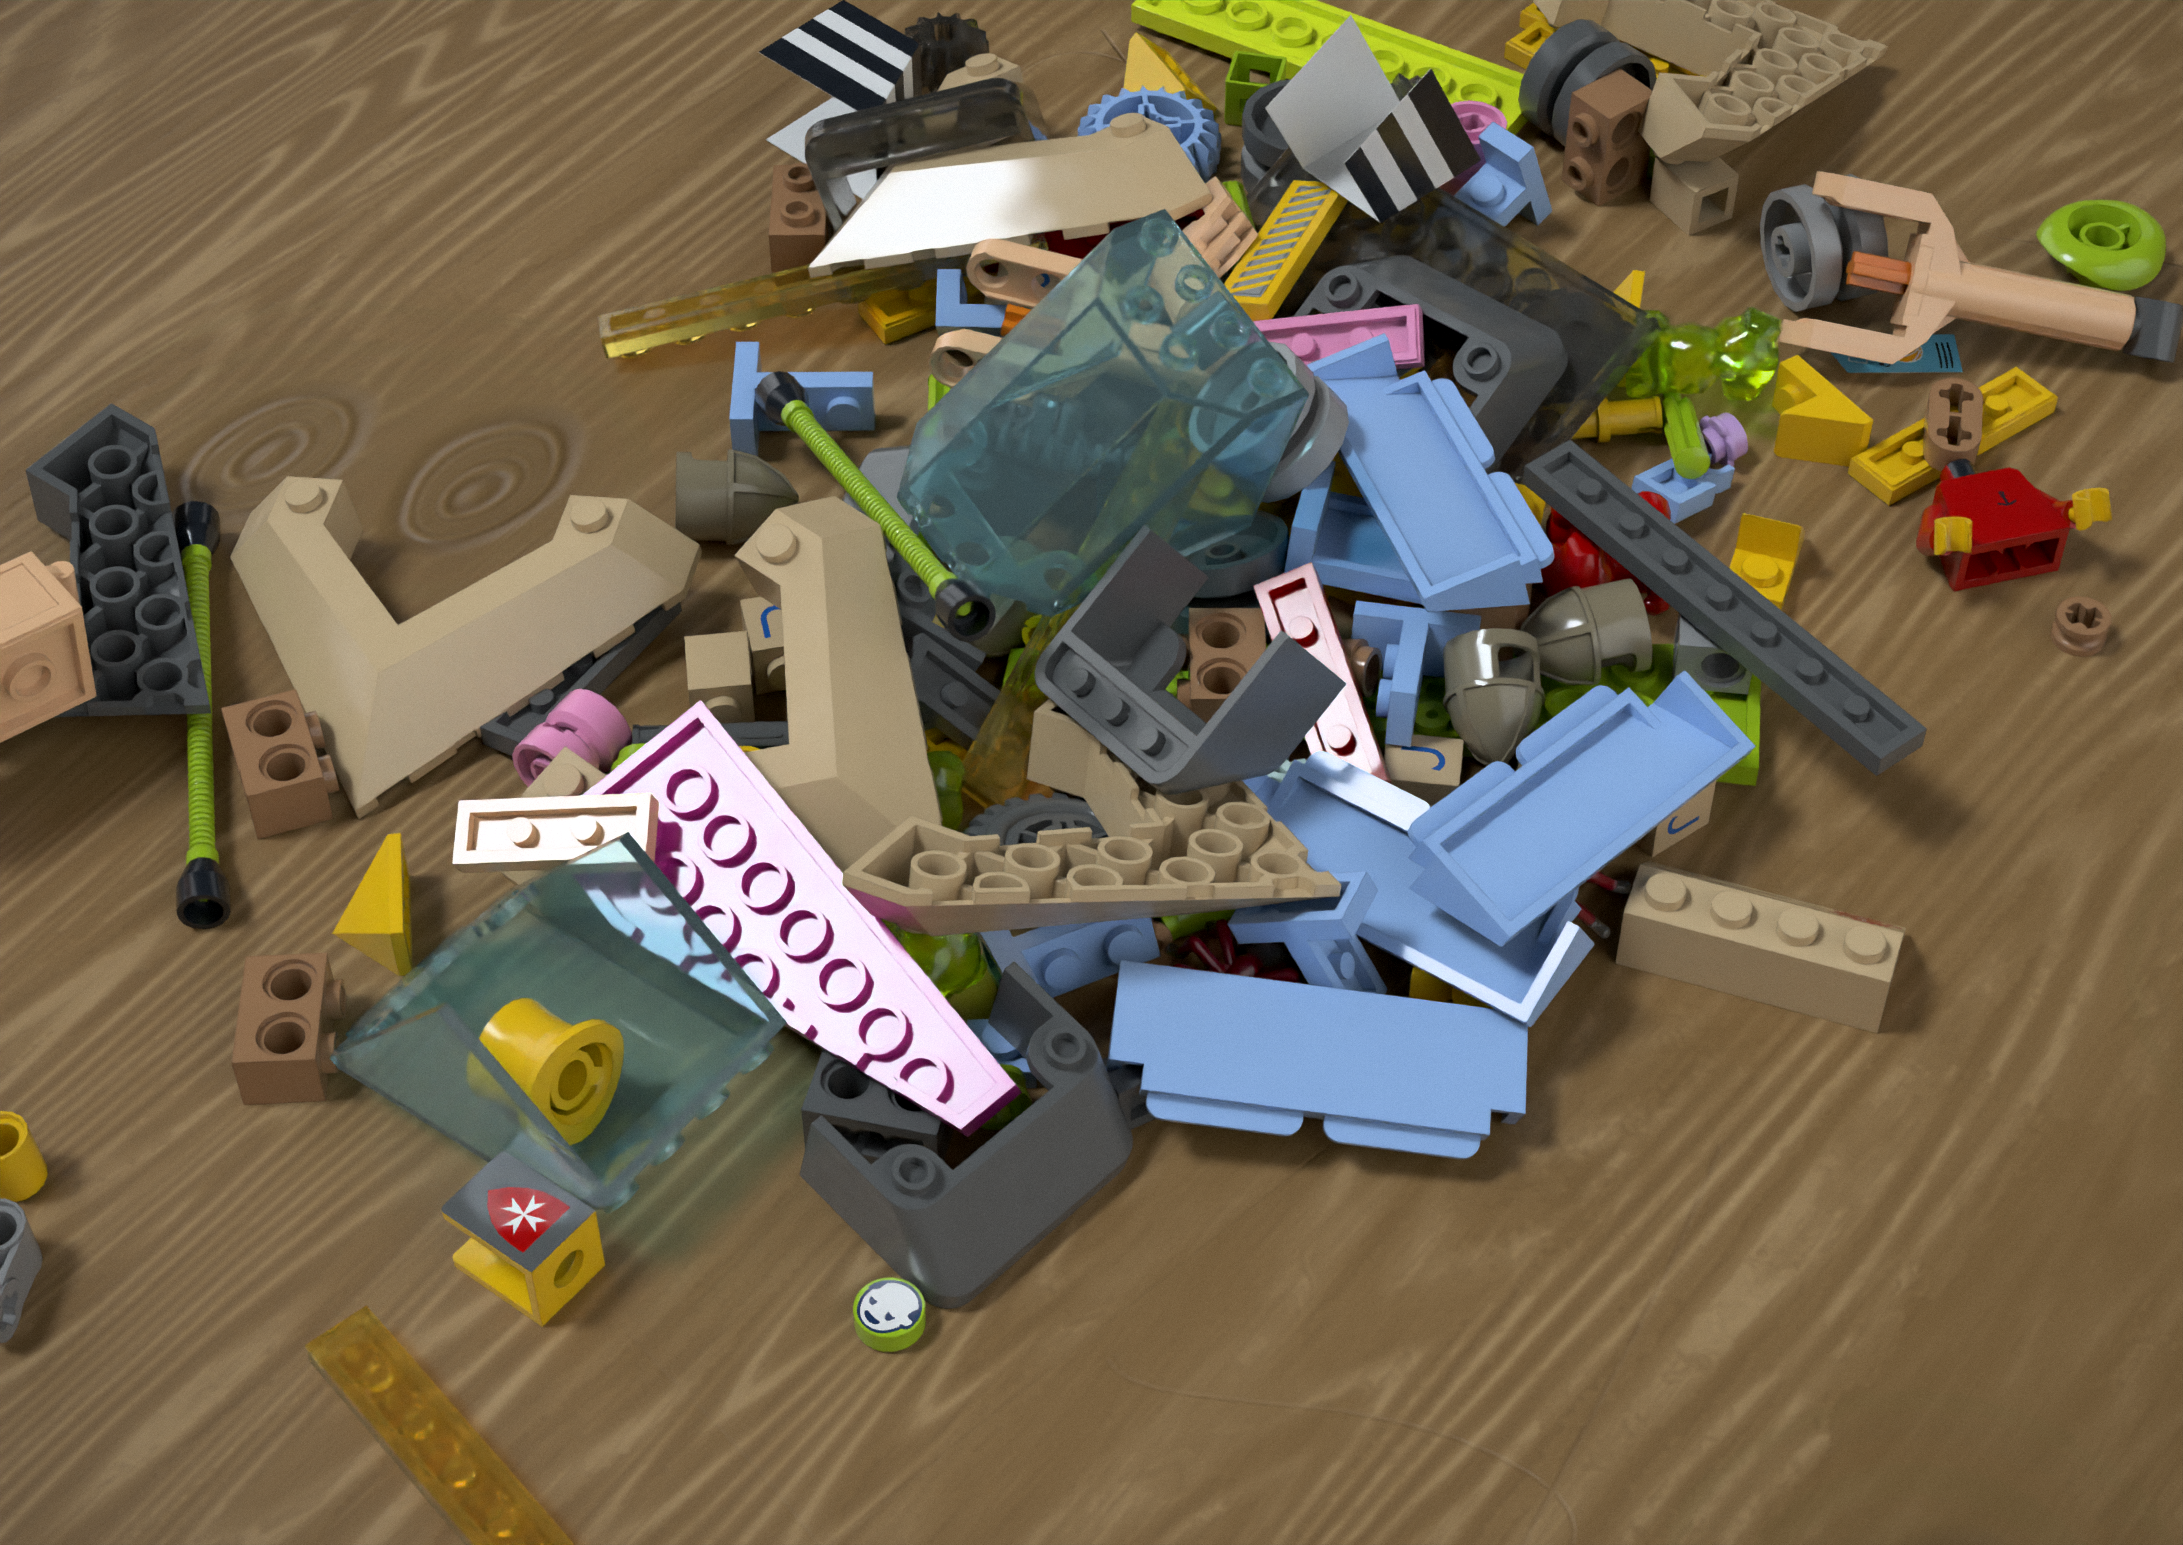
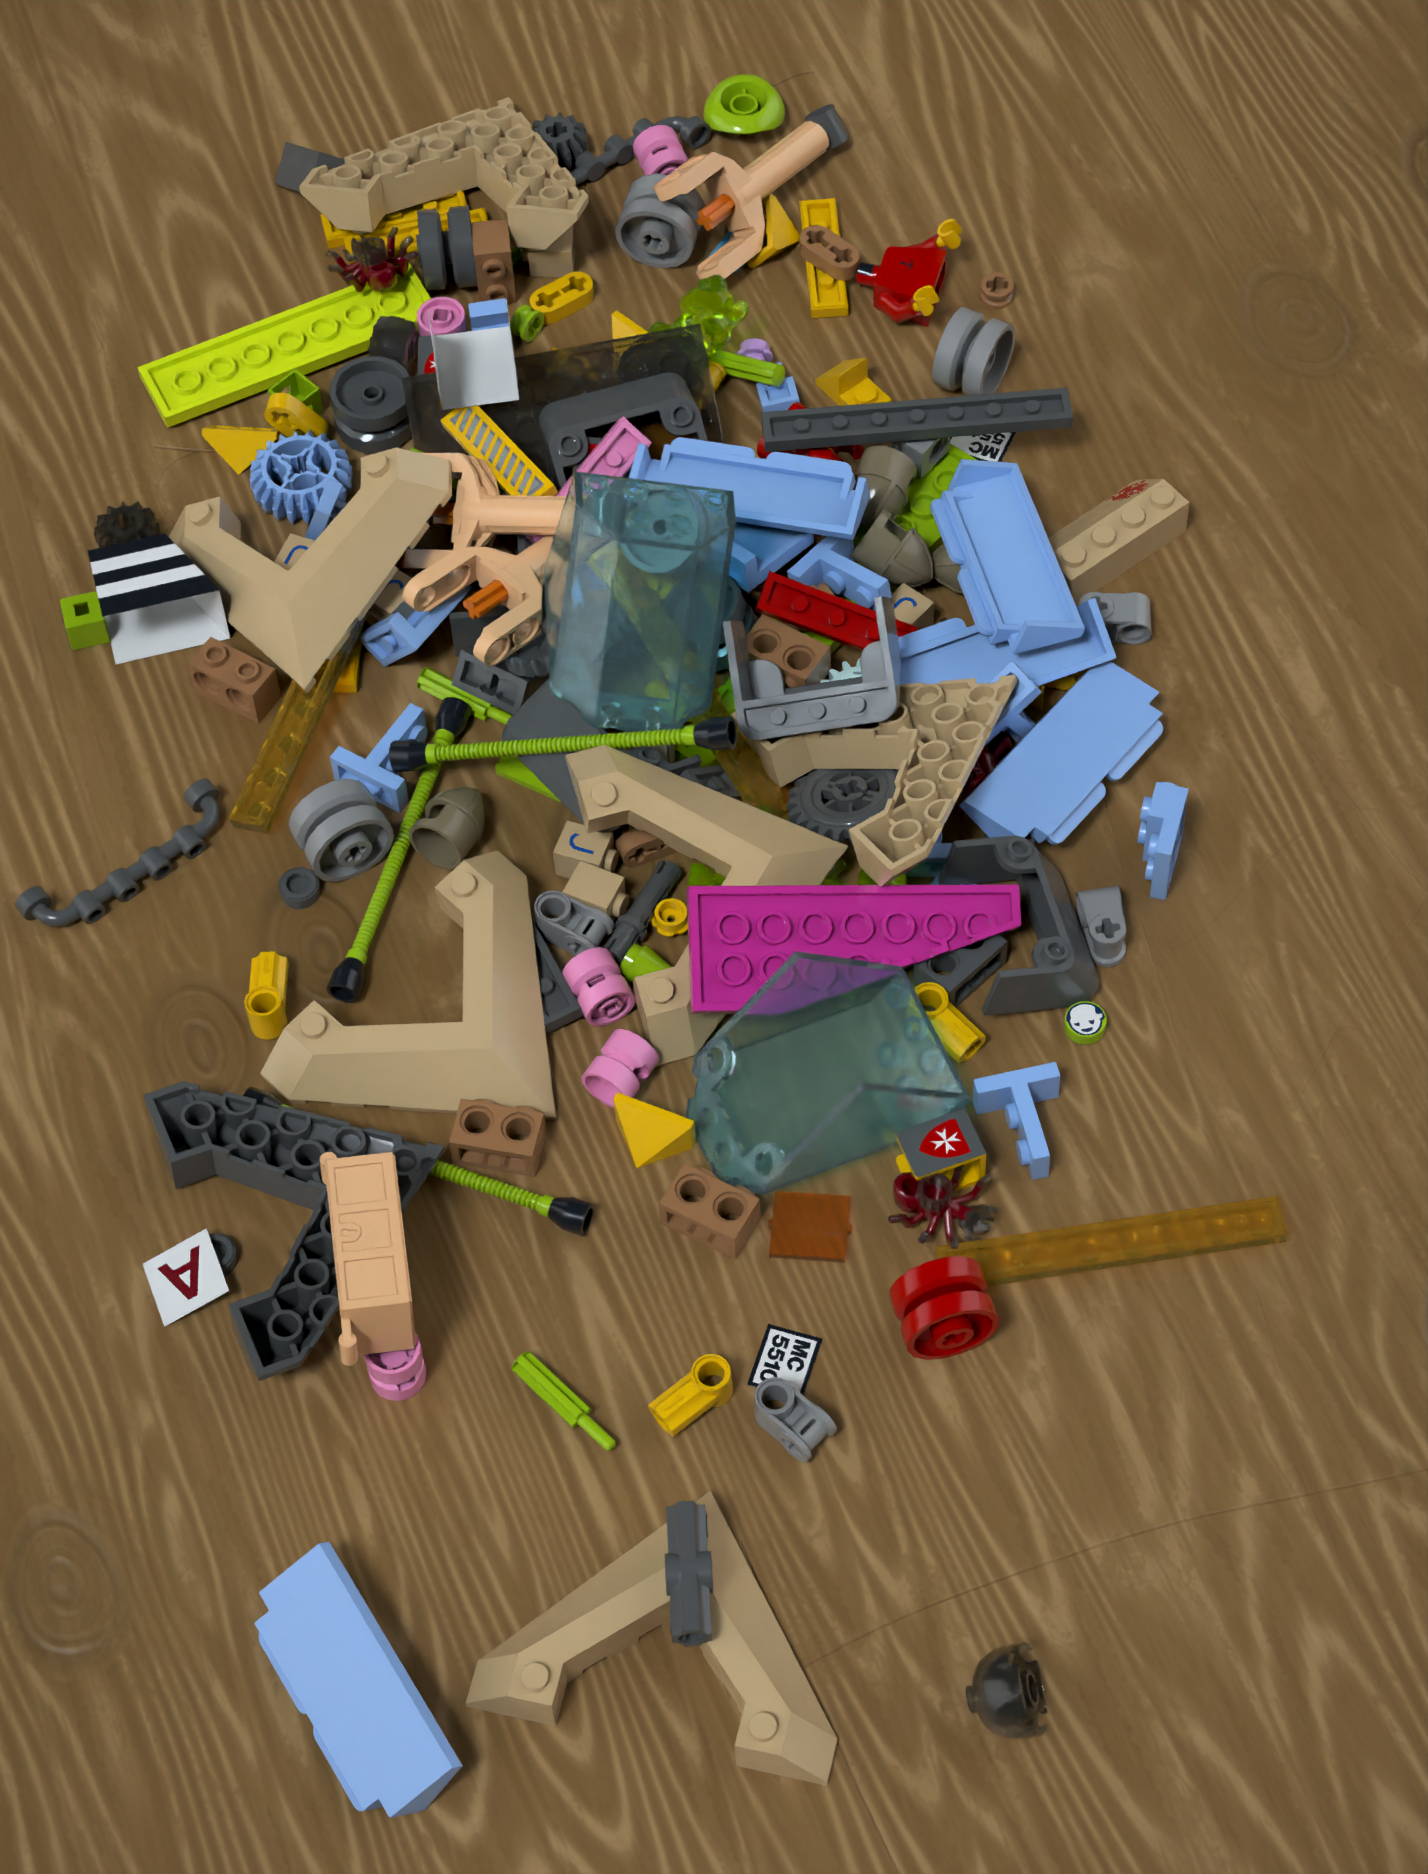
camera: 55 degrees left, 10 degrees up
plate [452,793,659,873] -> none
yellow piece [473,998,624,1146] -> none
clear smoke windscreen [805,78,1050,267] -> none
yellow slope [1772,354,1873,467] -> none
none -> dark grey bar [15,778,220,927]
none -> lime piece [60,591,110,650]
none -> yellow piece [244,951,289,1040]
none -> yellow beam [264,393,329,437]
none -> dark grey tile [278,867,321,909]
none -> light grey wheel [288,779,394,882]
none -> animal [326,227,418,293]
none -> lime hose [326,697,471,1003]
none -> lime bush [510,304,544,342]
none -> yellow beam [529,271,594,325]
none -> dark grey gear [532,112,588,171]
none -> light grey piece [534,890,615,957]
none -> dark grey bar [570,116,711,185]
none -> bright pink wheel [581,1029,659,1108]
none -> bright pink wheel [633,125,689,176]
none -> yellow slope [747,194,800,269]
none -> sticker [747,1324,822,1395]
none -> clear orange piece [768,1191,852,1263]
none -> animal [888,1165,997,1249]
none -> red wheel [889,1256,1000,1360]
none -> yellow piece [908,982,986,1064]
none -> light grey wheel [932,307,1016,396]
none -> sticker [950,432,1016,462]
none -> light blue bracket [972,1062,1060,1180]
none -> light grey piece [1076,886,1126,967]
none -> light grey piece [1078,592,1152,645]
none -> light blue plate [1137,782,1189,900]

